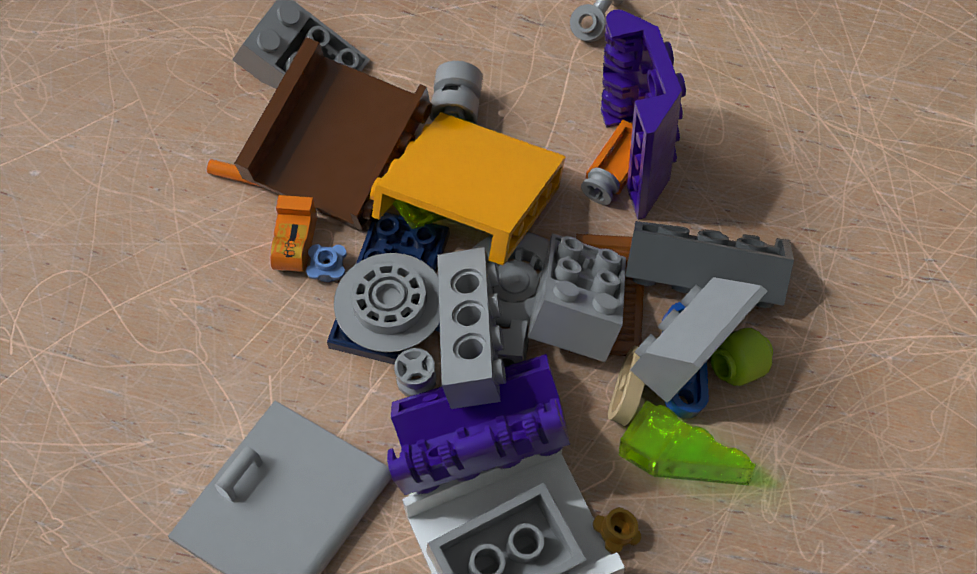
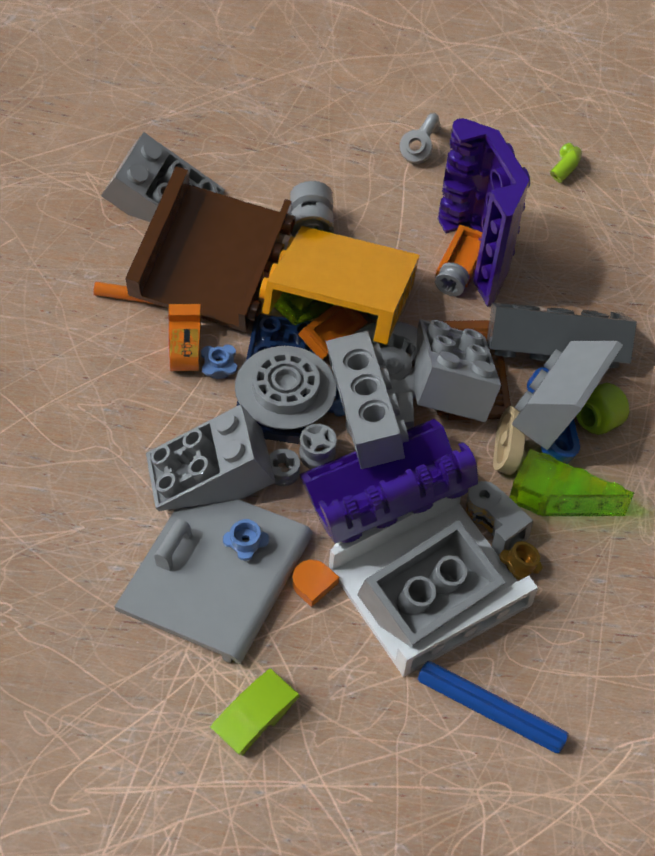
camera: 15 degrees left, 5 degrees down
none -> light grey slope [146,404,275,511]
none -> medium blue plate [223,519,269,561]
none -> light grey bush [269,449,300,486]
none -> orange tile [292,560,339,607]
none -> orange tile [298,305,368,360]
none -> light grey leg [465,481,533,555]
none -> lime arm [550,143,582,183]

